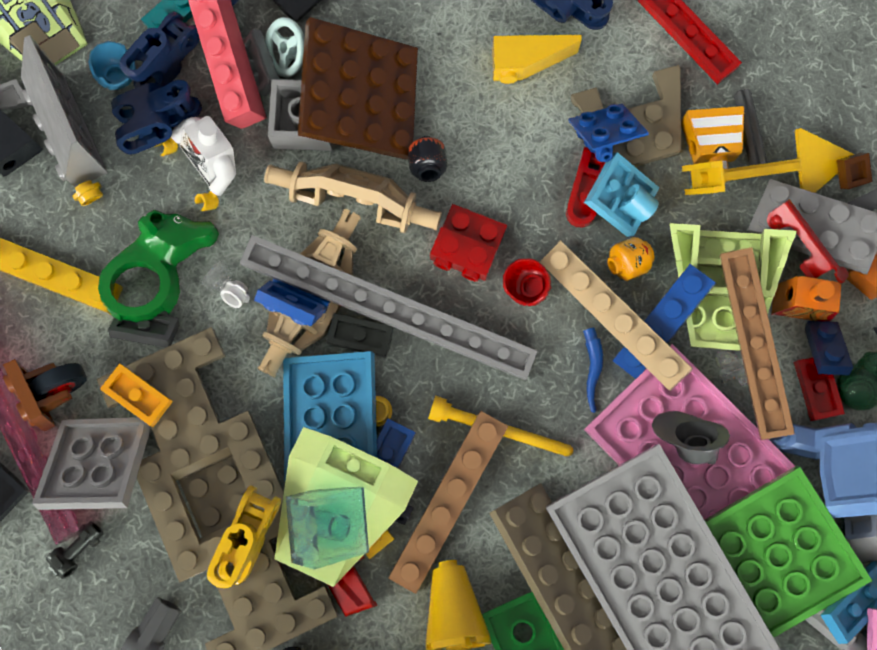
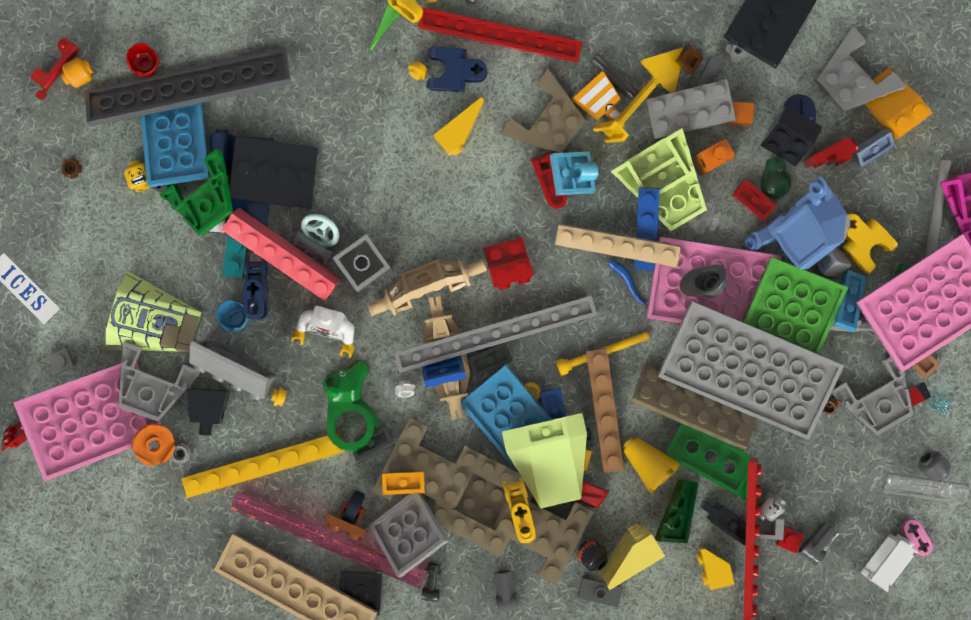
camera: 45 degrees left, 10 degrees up
dark blue piece [111,80,202,155] -> none
clear light blue slope [286,486,369,570] -> none
reddish brown plate [298,17,418,160] -> none
black head [408,136,447,182] -> none
red hair [503,258,552,307] -> none
blue hinge [568,104,649,162] -> none
light orange head [607,237,655,281] -> none
medium nougat plate [719,247,795,440] -> none
red piece [767,199,849,284] -> none
dark blue plate [805,321,853,375] -> none

